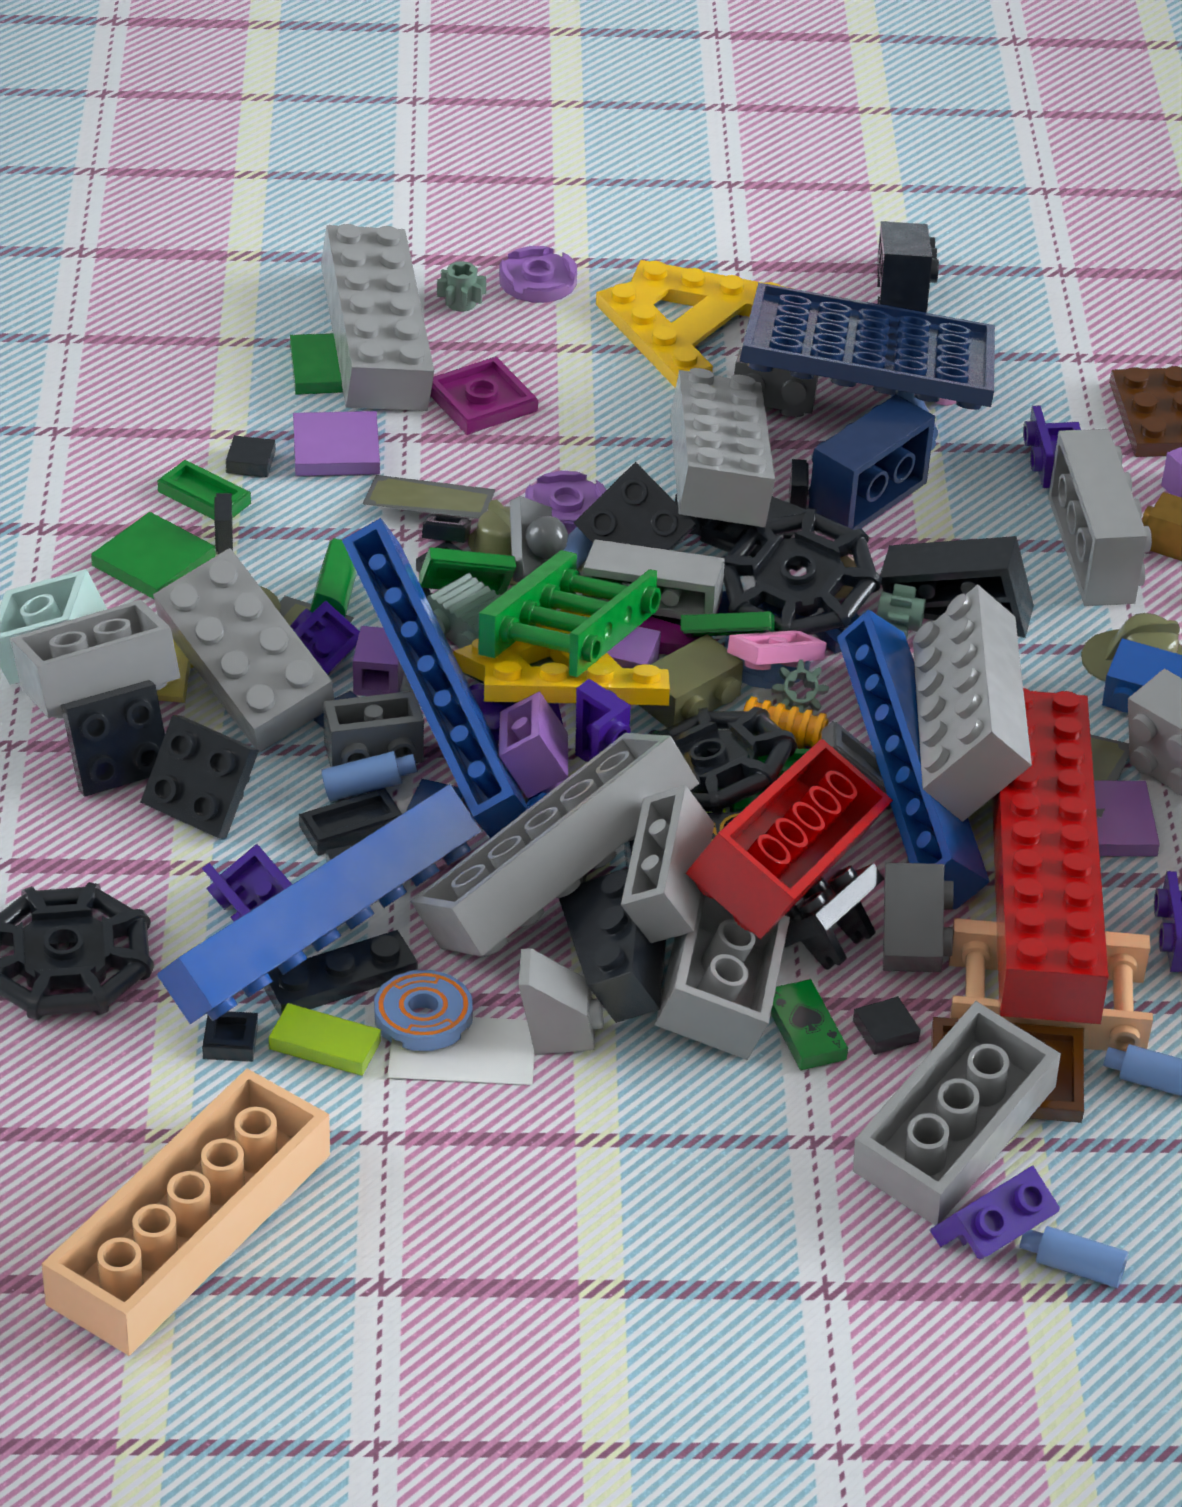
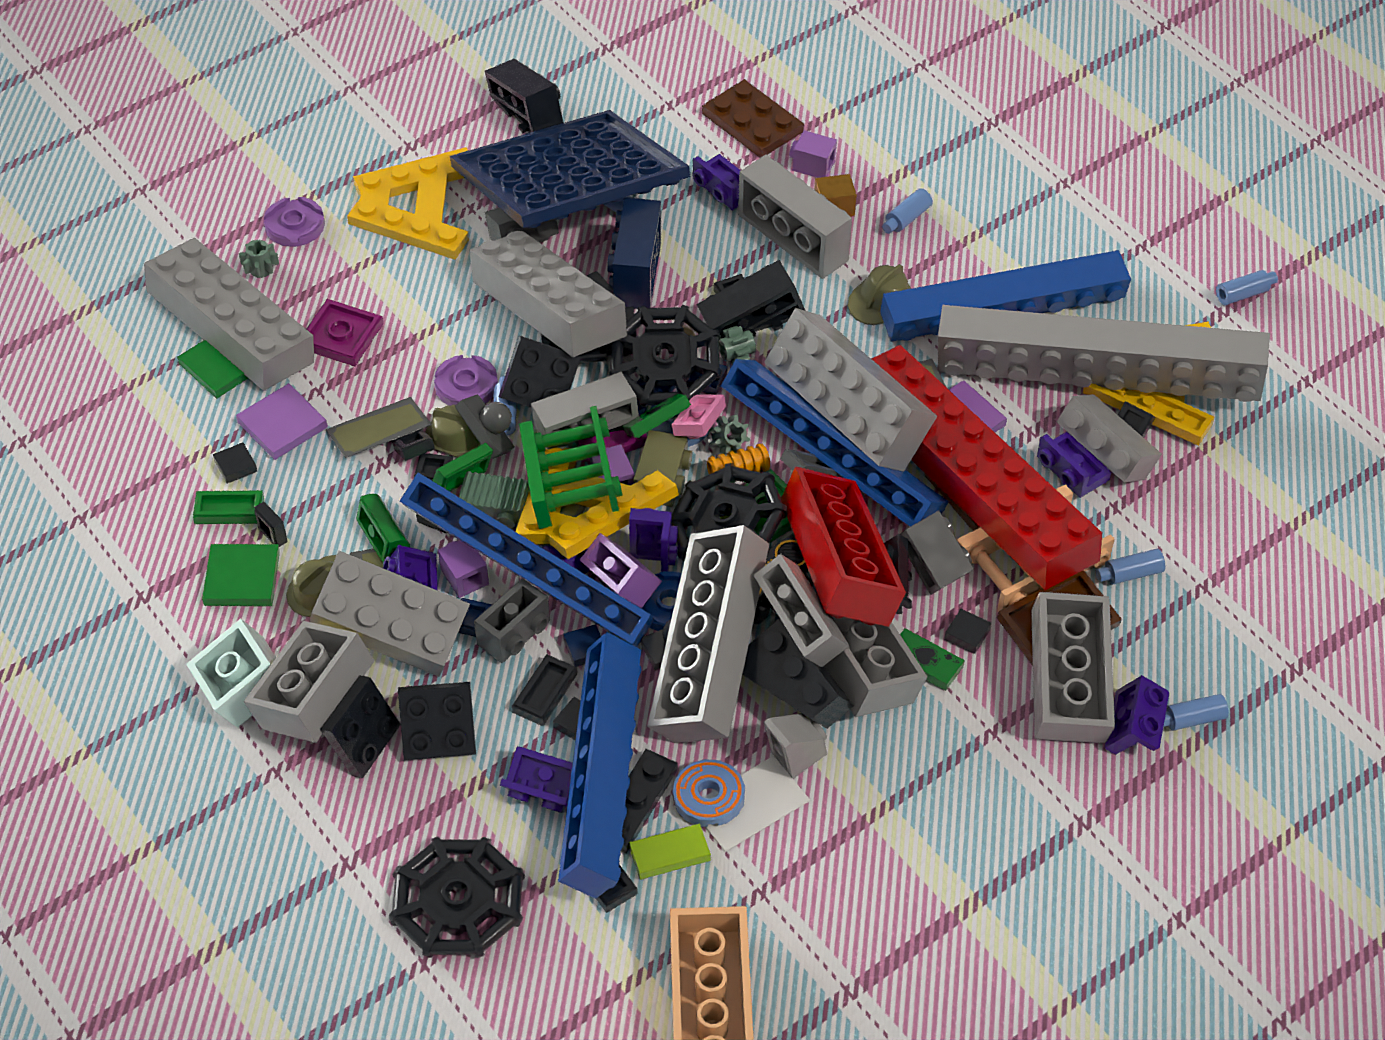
camera: 35 degrees left, 10 degrees up
medium blue cylinder [321,751,418,802] -> none

